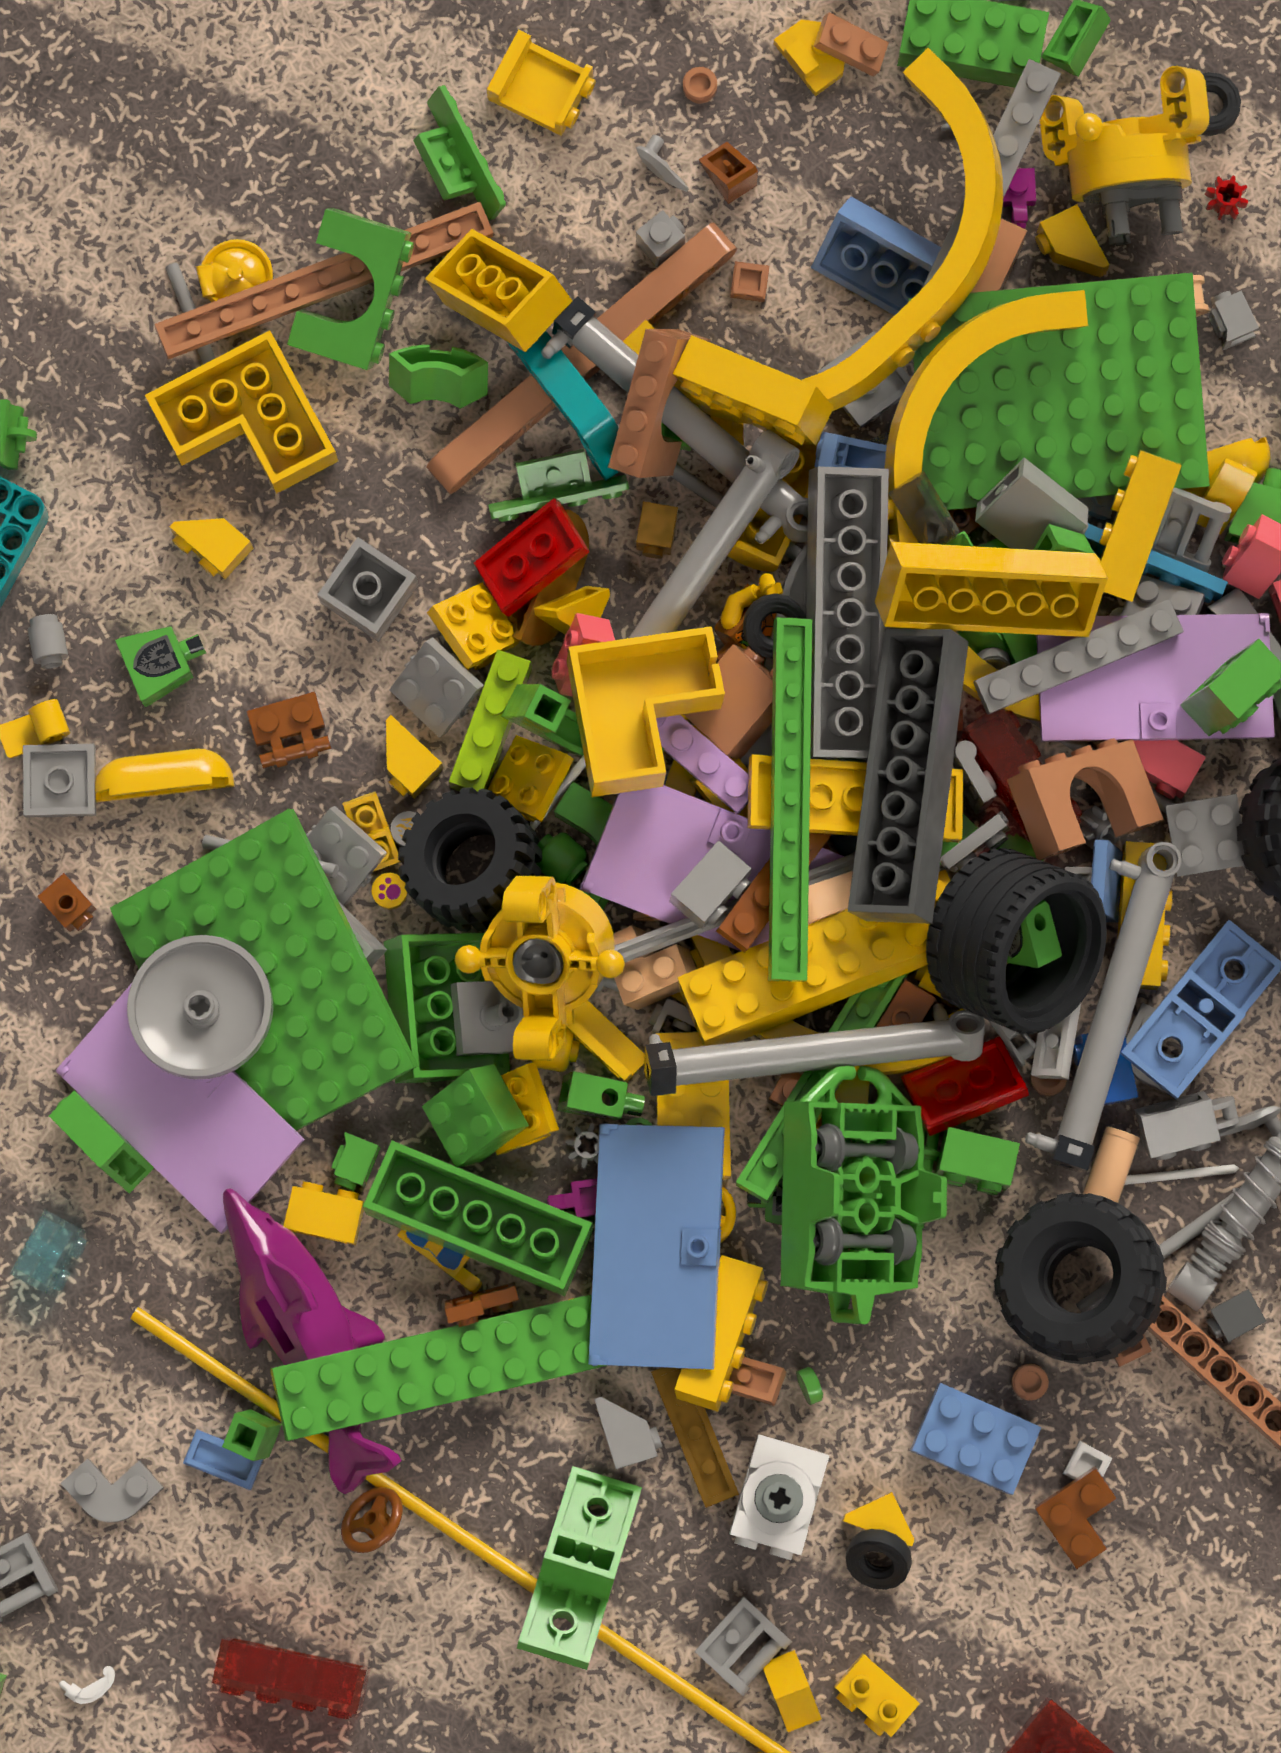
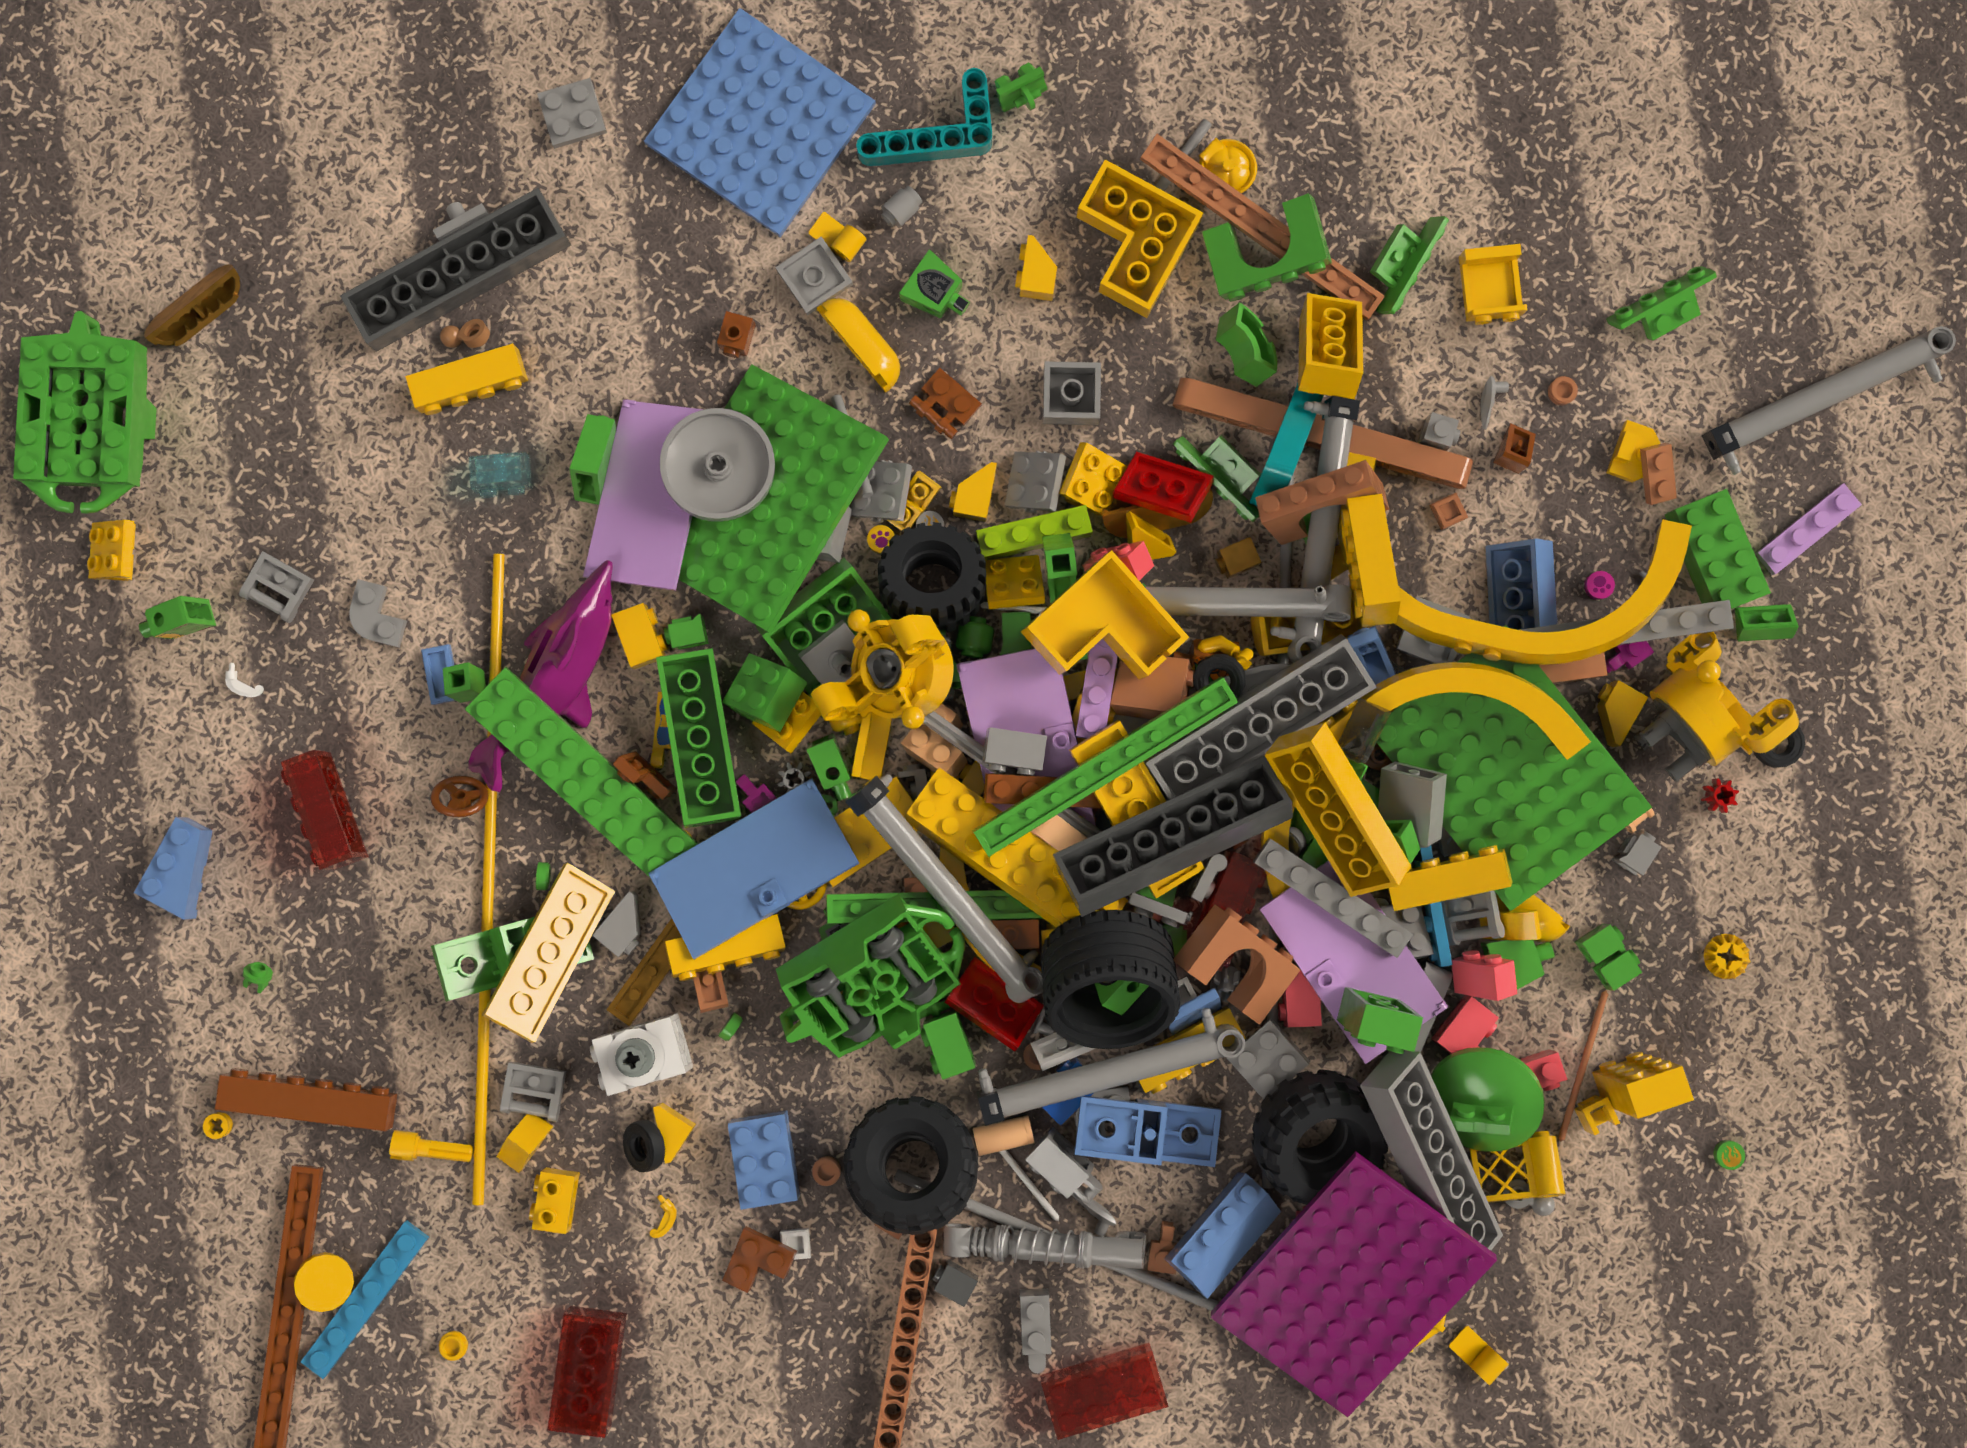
camera: 55 degrees right, 5 degrees up
none -> plate [482,863,615,1043]
none -> bright green tile [536,862,550,891]
none -> yellow piece [649,1195,677,1238]
none -> dark pink tile [1584,571,1615,600]

